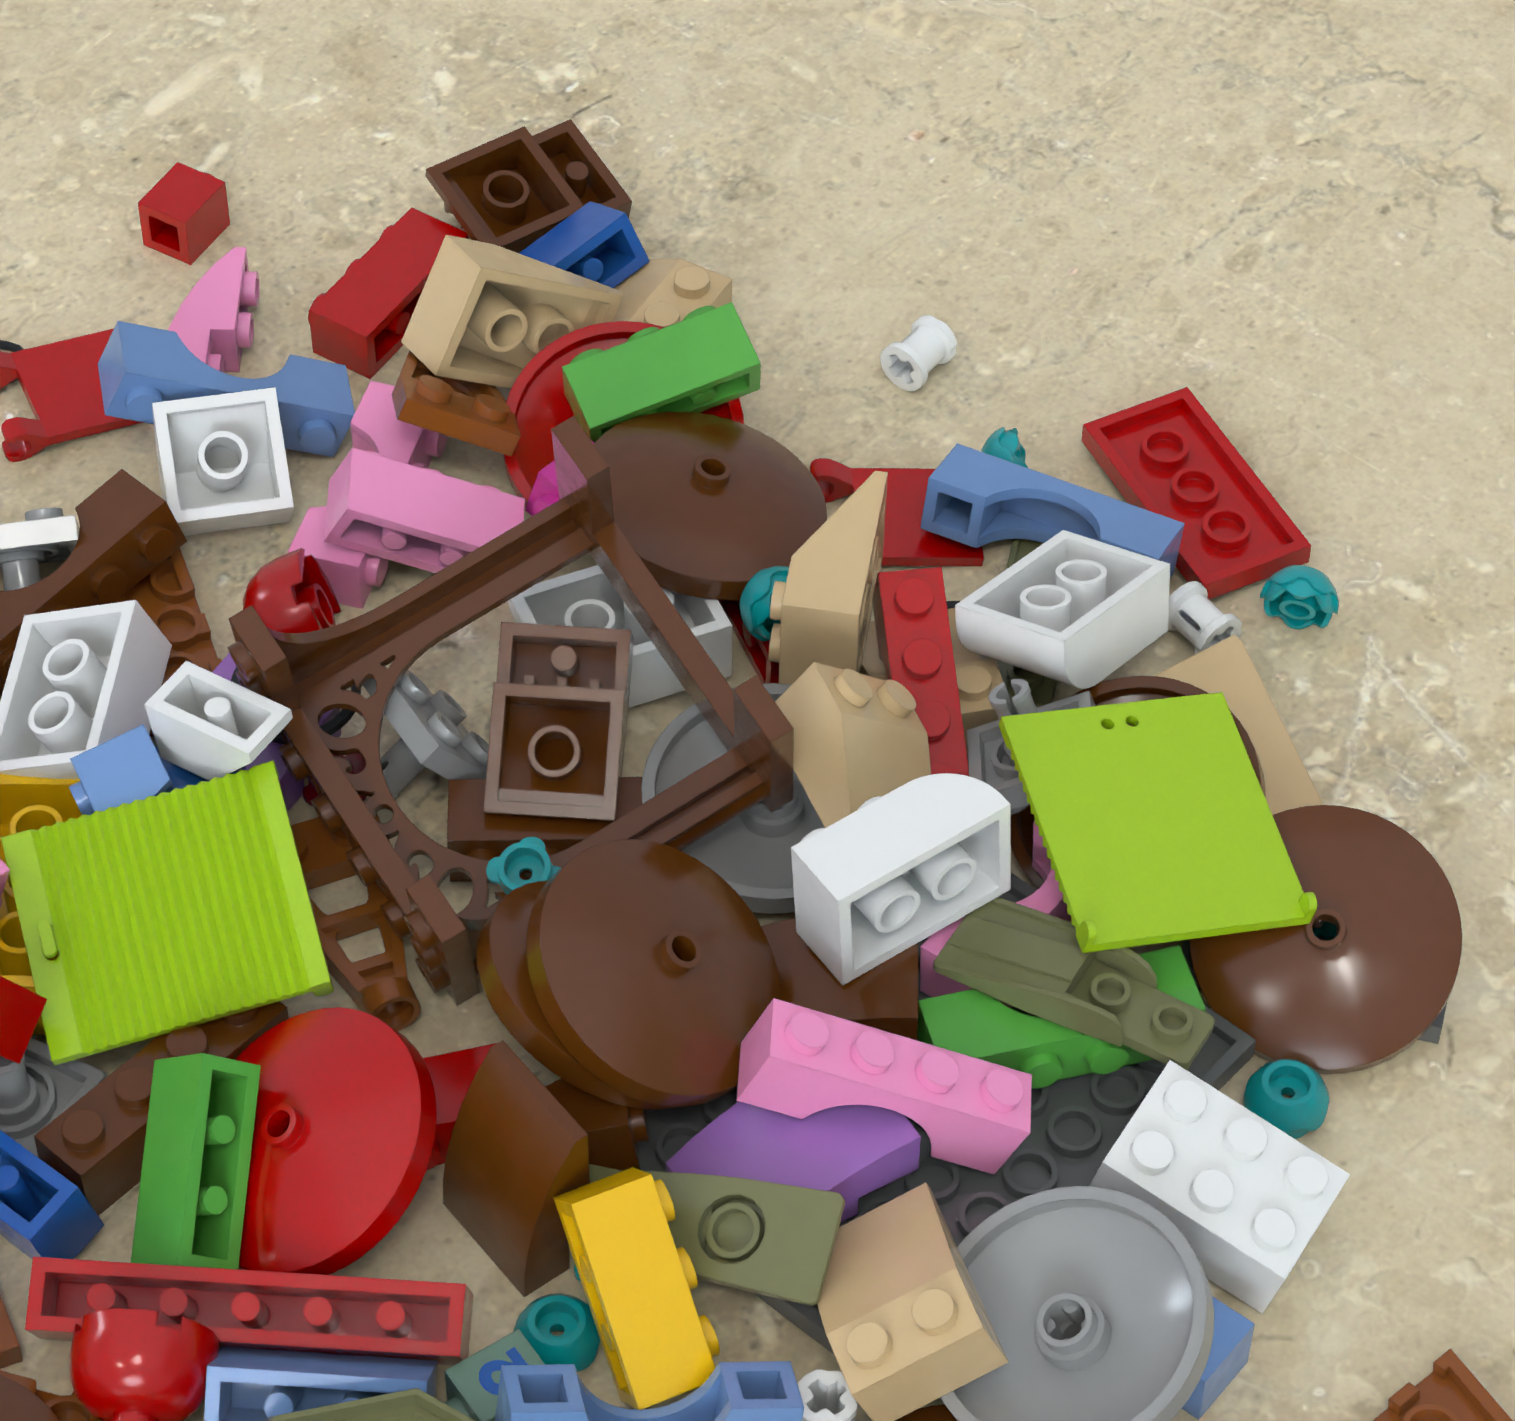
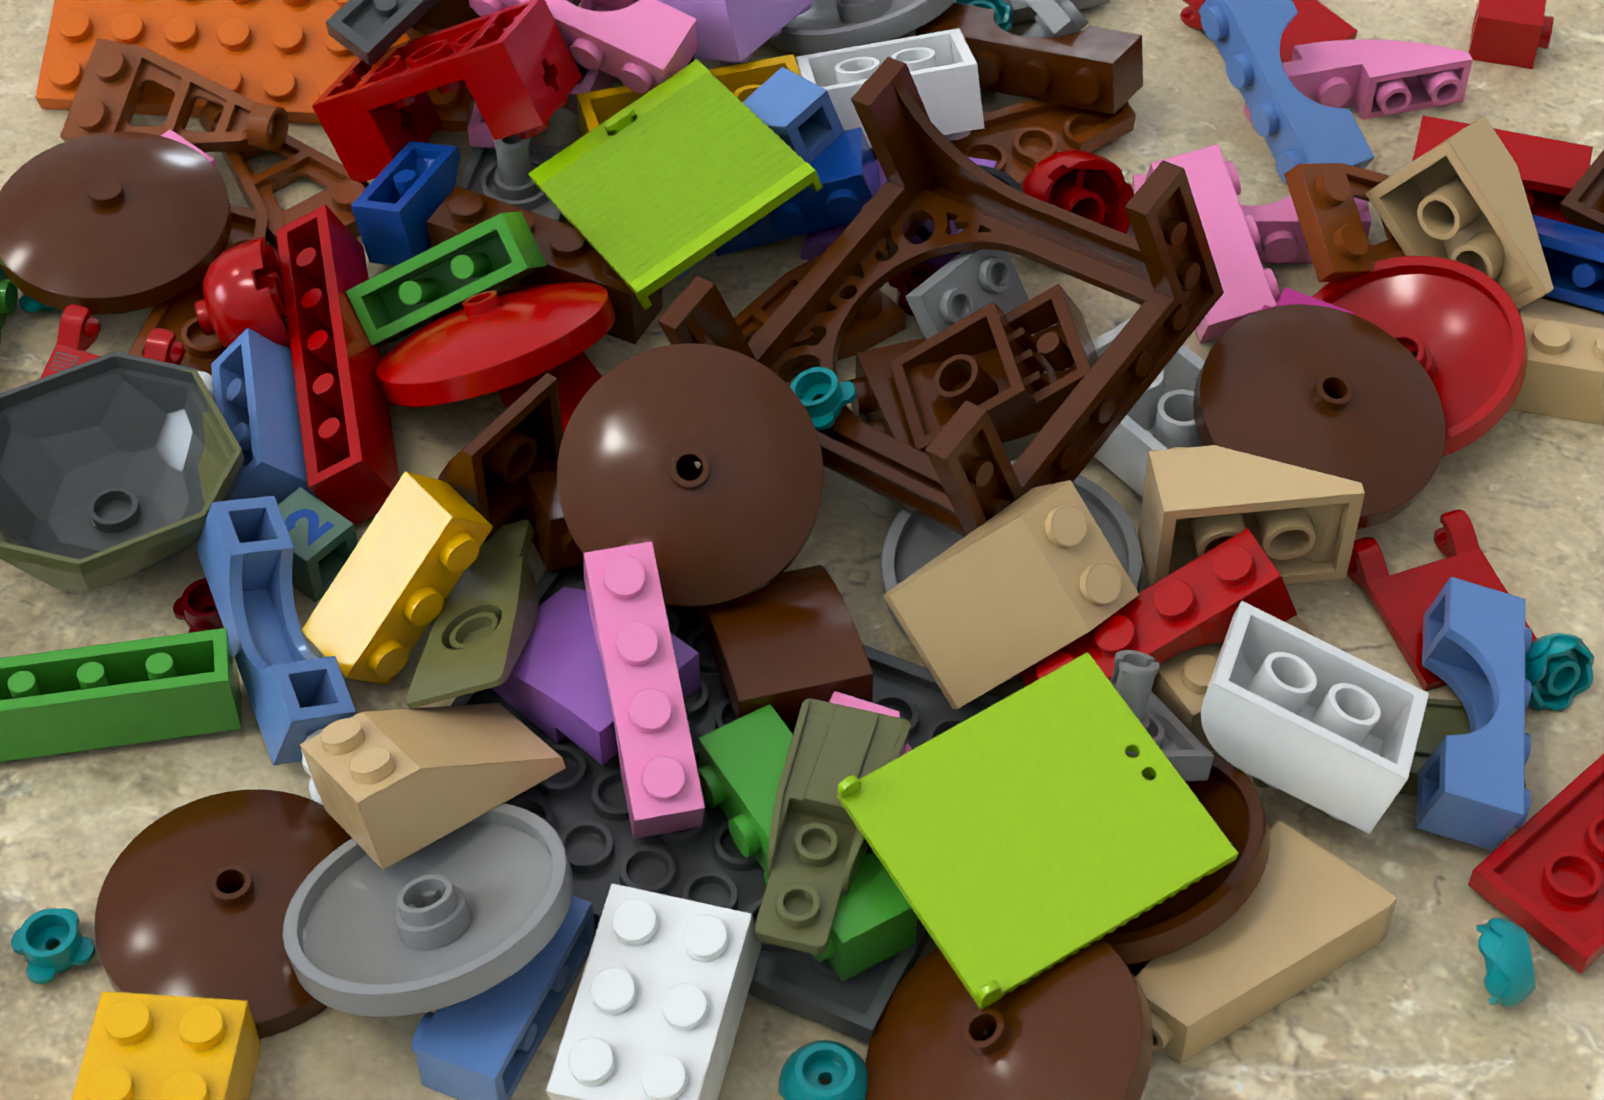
camera: 75 degrees right, 0 degrees up
white slope [144,661,293,781] -> none
white slope [152,387,294,536] -> none
bright green brick [562,302,761,443] -> none
white brick [791,773,1011,985] -> none
white bush [1168,581,1242,654] -> none

